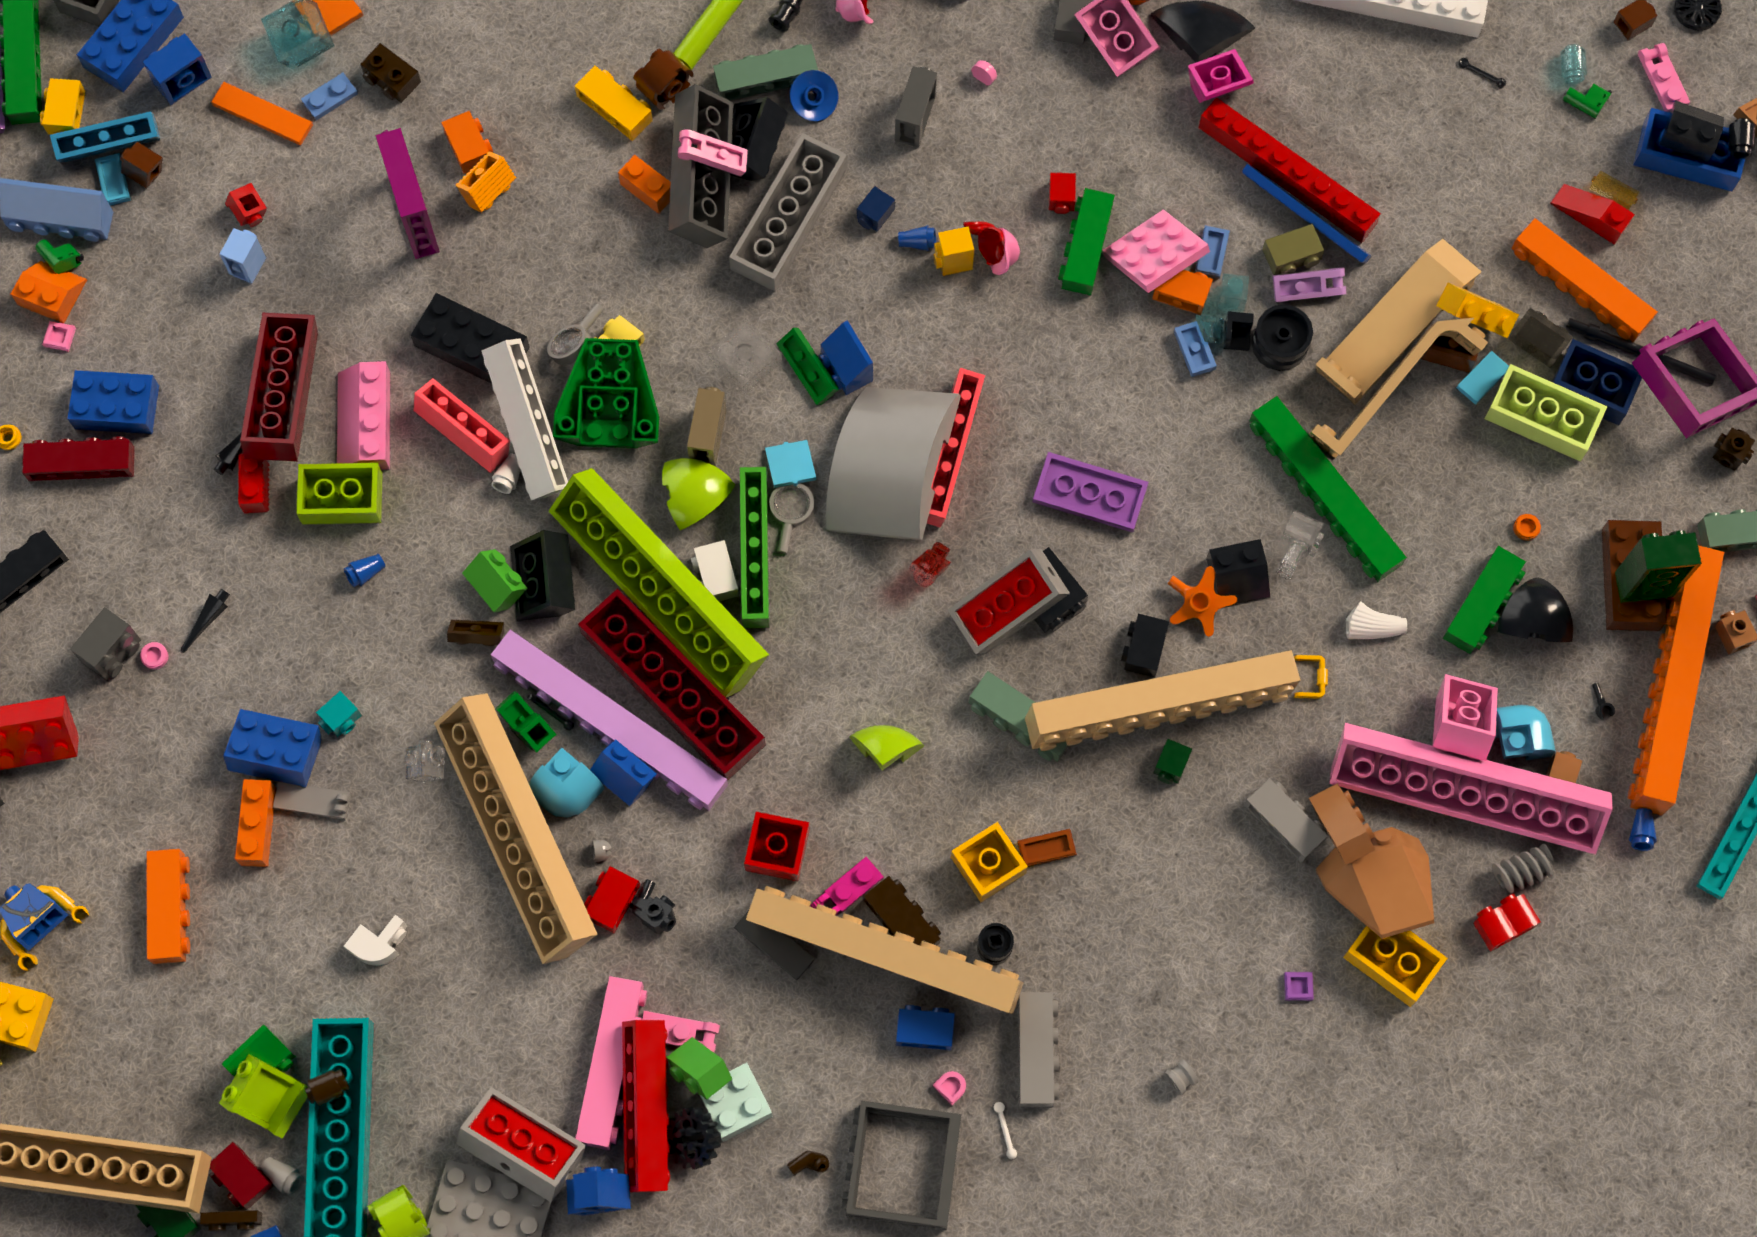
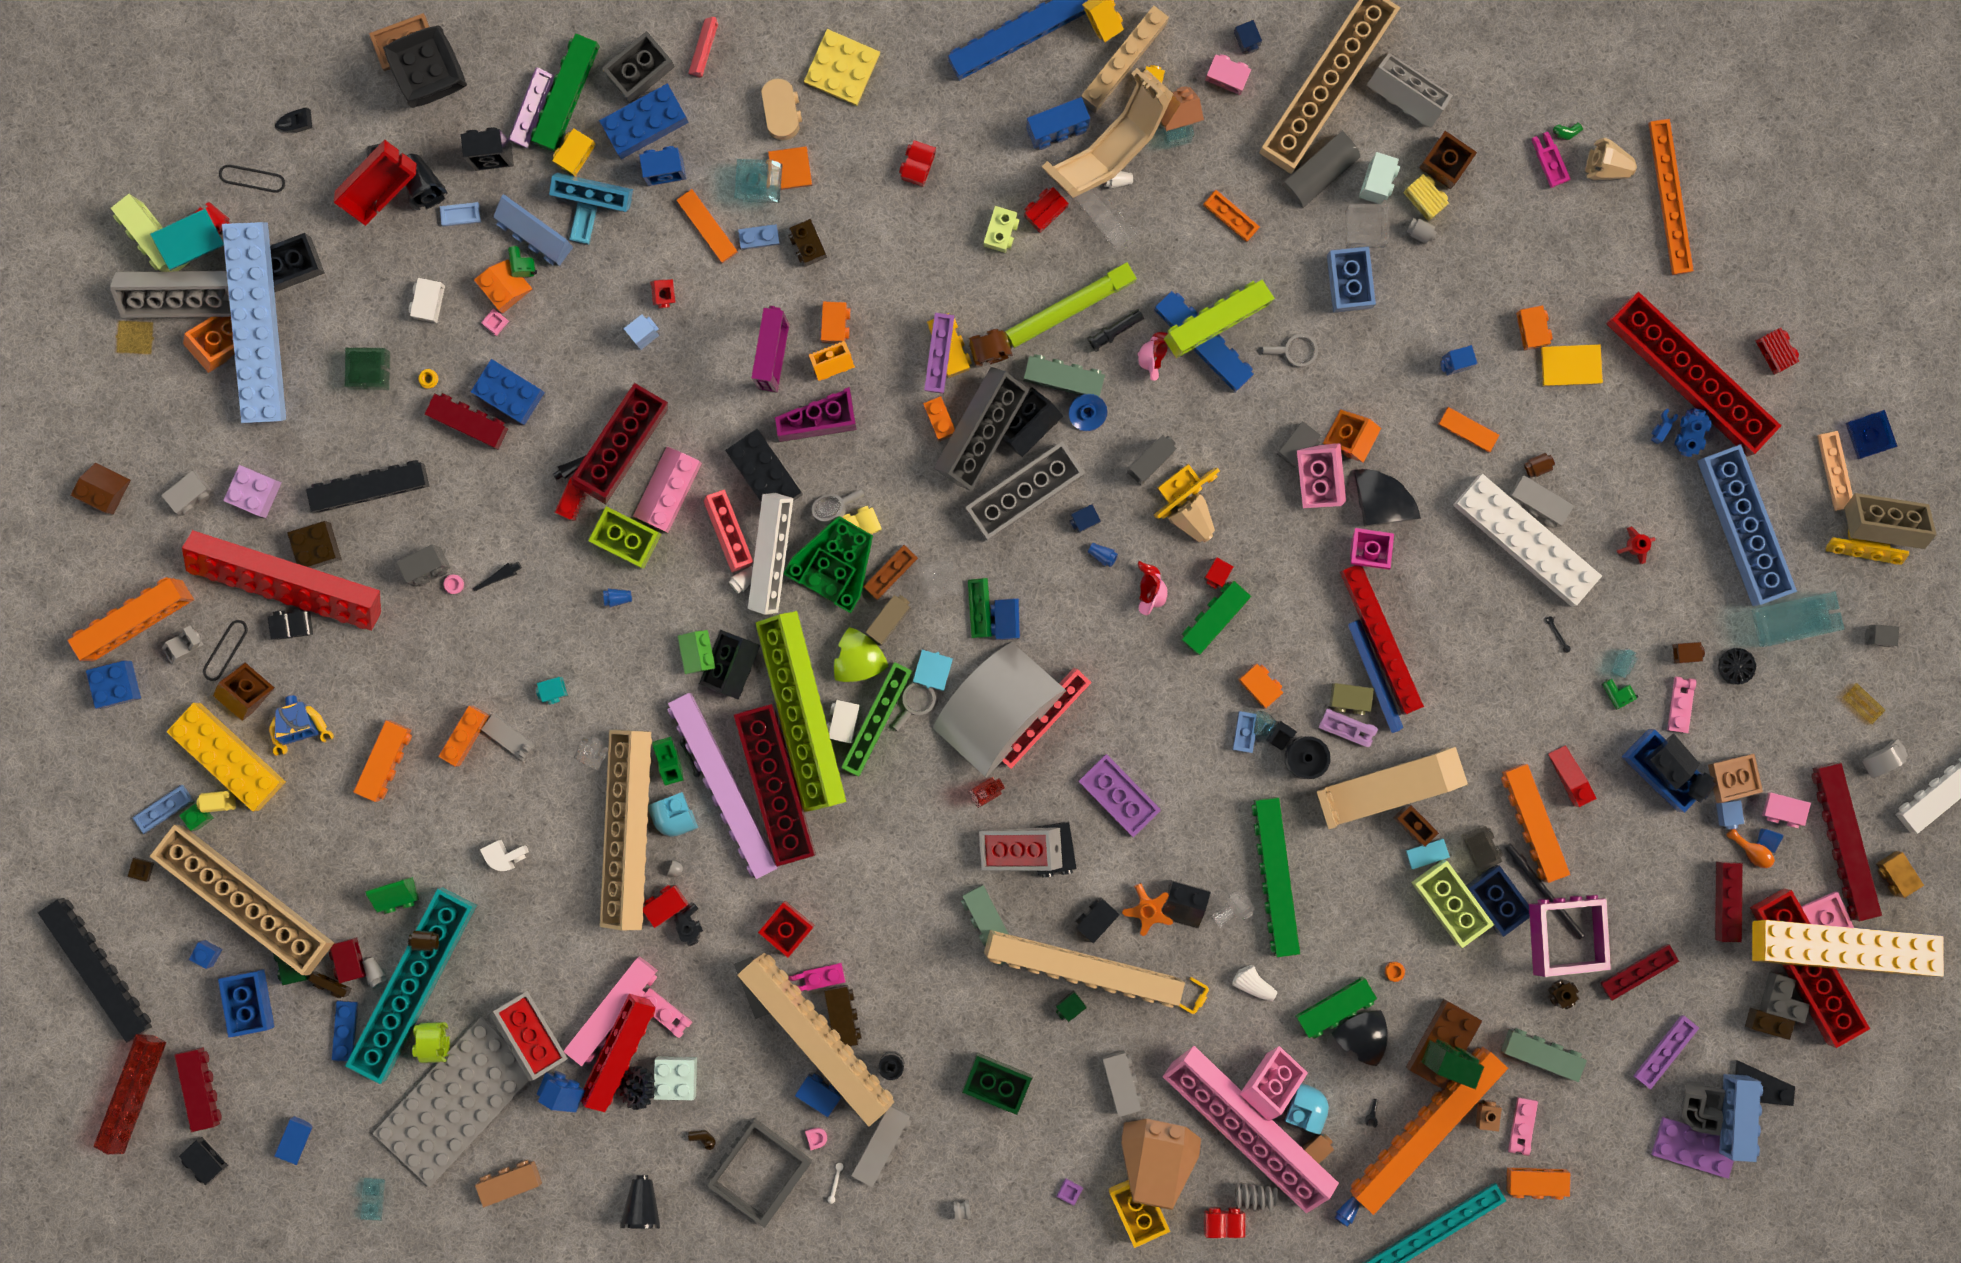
camera: 25 degrees right, 15 degrees up
reddish brown brick [120,142,163,189] -> none
lime panel [219,1054,308,1139] -> none
blue brick [223,709,322,787] -> none
dark brown plate [447,619,504,646] -> none
blue brick [590,739,657,806] -> none
bright green brick [667,1037,732,1100] -> none
bright pink plate [678,130,748,176] -> none
lime brick [849,725,924,771] -> none
yellow brick [933,227,974,276] -> none
yellow brick [951,822,1028,903] -> none
bright pink tile [971,60,997,86] -> none
dark orange tile [1017,829,1077,867] -> none
bright pink plate [1102,210,1210,293] -> none
medium blue tile [1195,225,1230,279] -> none
clear light blue brick [1218,273,1249,311] -> none
tan panel [1308,318,1489,458] -> none
medium nougat brick [1309,783,1375,865] -> none
yellow brick [1436,283,1519,338] -> none
clear yellow piece [1589,171,1639,210] -> none
none -> magenta wedge [775,387,857,442]
none -> dark orange plate [863,545,918,600]
none -> medium lavender plate [924,313,954,394]
none -> dark green brick [962,1052,1032,1115]
none -> yellow bracket [1154,464,1220,519]
none -> tan cone [1167,493,1215,543]

